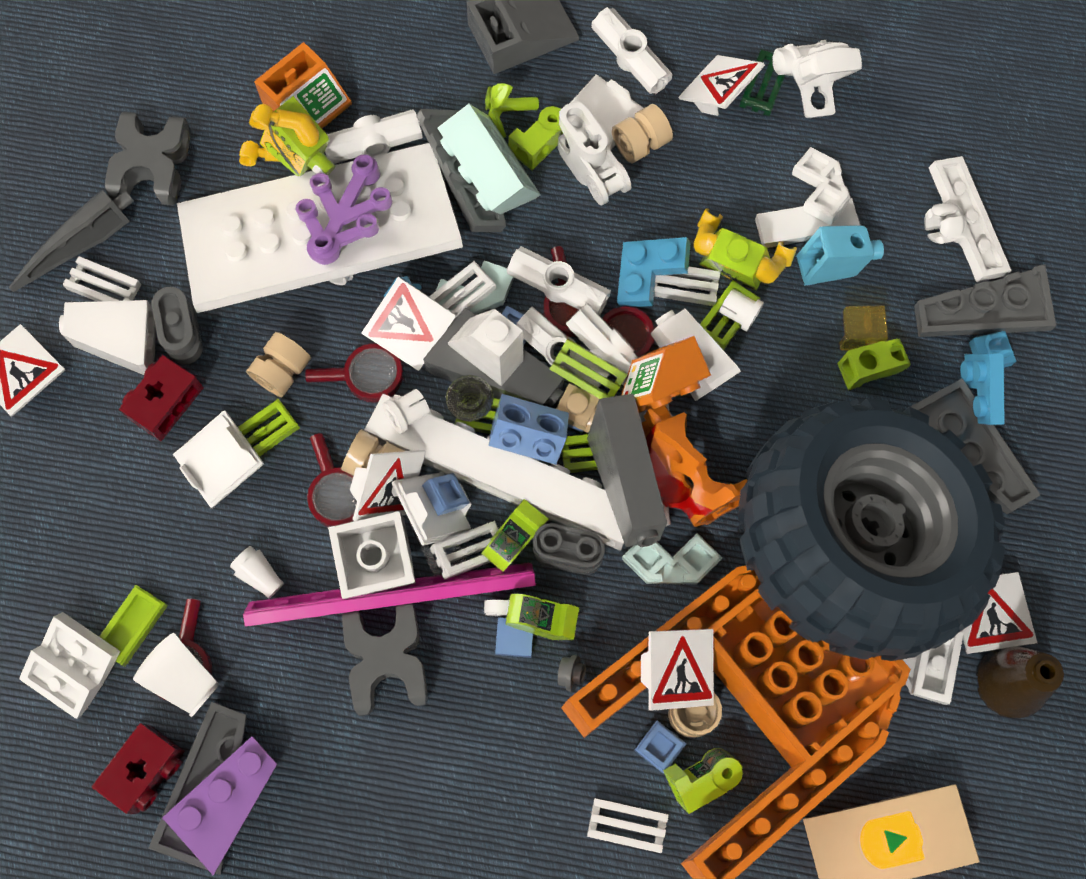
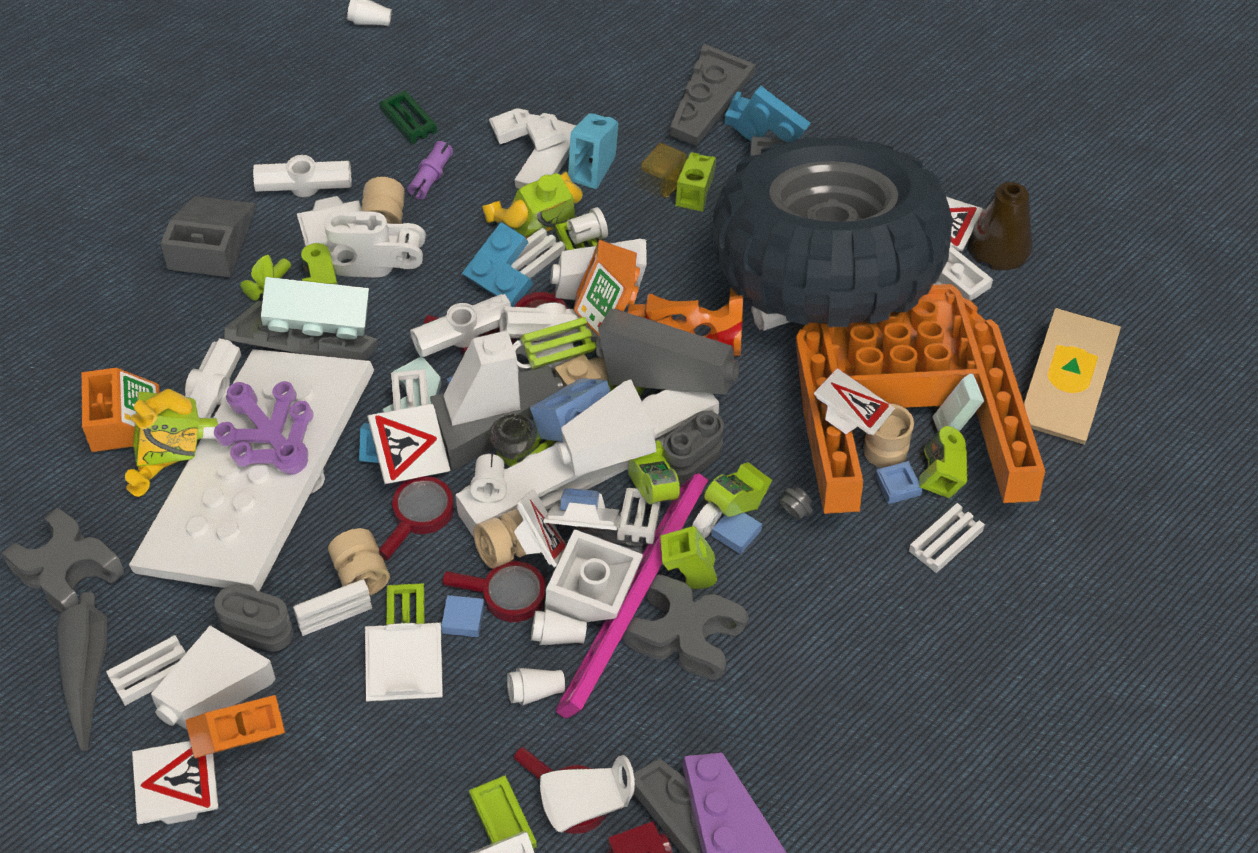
camera: 55 degrees left, 20 degrees down
dark red brick [118,355,204,442] -> none
light aqua tile [622,533,722,585] -> none
white piece [679,55,765,116] -> none
white piece [773,40,862,118] -> none
white plate [924,156,1011,282] -> none
none -> orange brick [185,695,285,758]
none -> white tile [293,579,372,636]
none -> medium lavender pin [407,141,453,199]
none -> medium blue tile [441,595,484,637]
none -> white cone [531,608,587,645]
none -> white slope [558,380,656,476]
none -> lime leg [660,526,717,589]
none -> light aqua tile [933,374,984,432]

